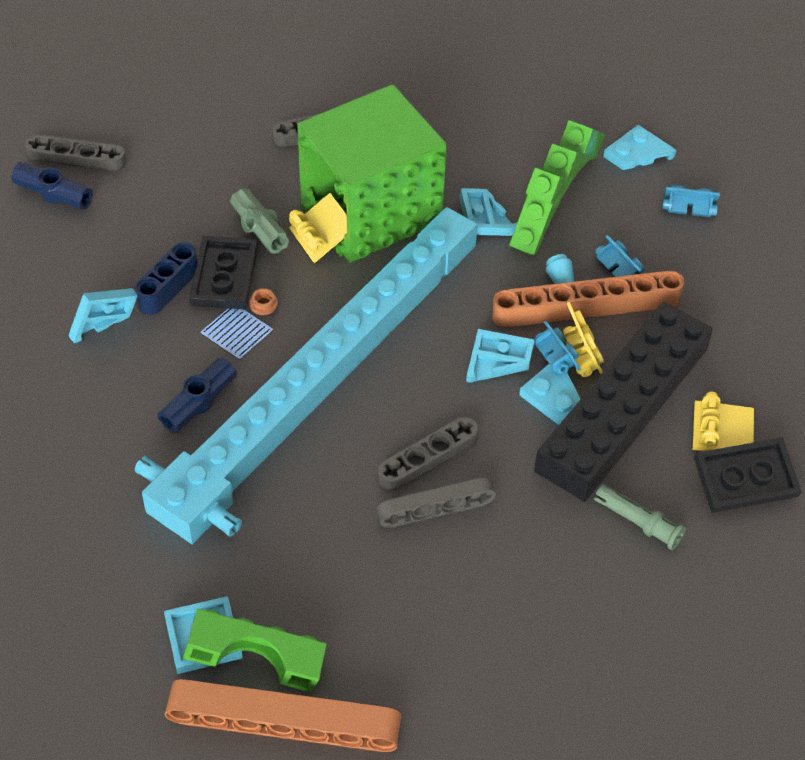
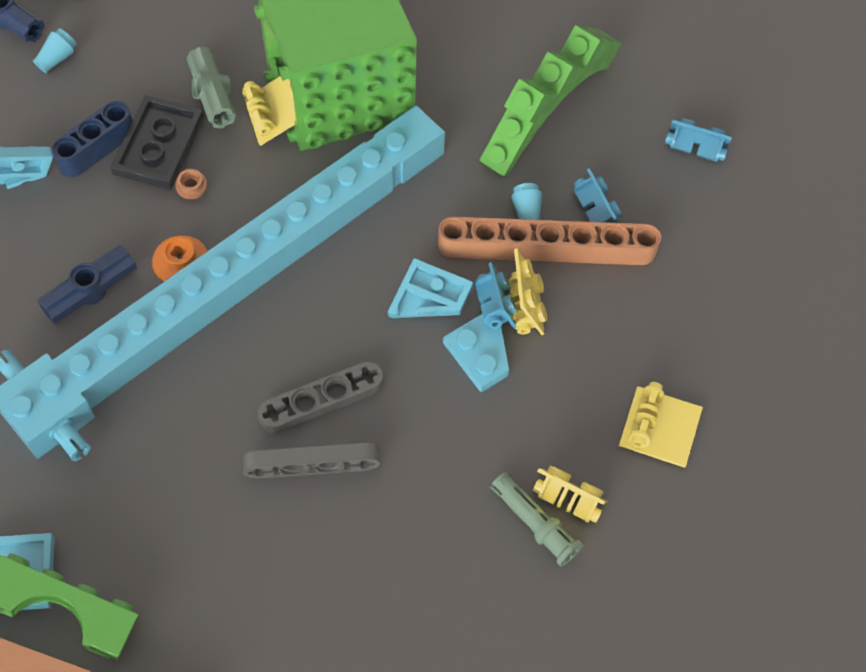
camera: 10 degrees right, 10 degrees up
light blue sticker [200,308,273,359] -> none
medium azure wing [459,188,517,236] -> none
black brick [534,301,713,502] -> none
medium azure wing [603,125,676,170] -> none
black plate [694,437,802,513] -> none
none -> medium azure cone [33,28,77,73]
none -> orange piece [152,235,208,282]
none -> light yellow hinge [533,465,607,523]

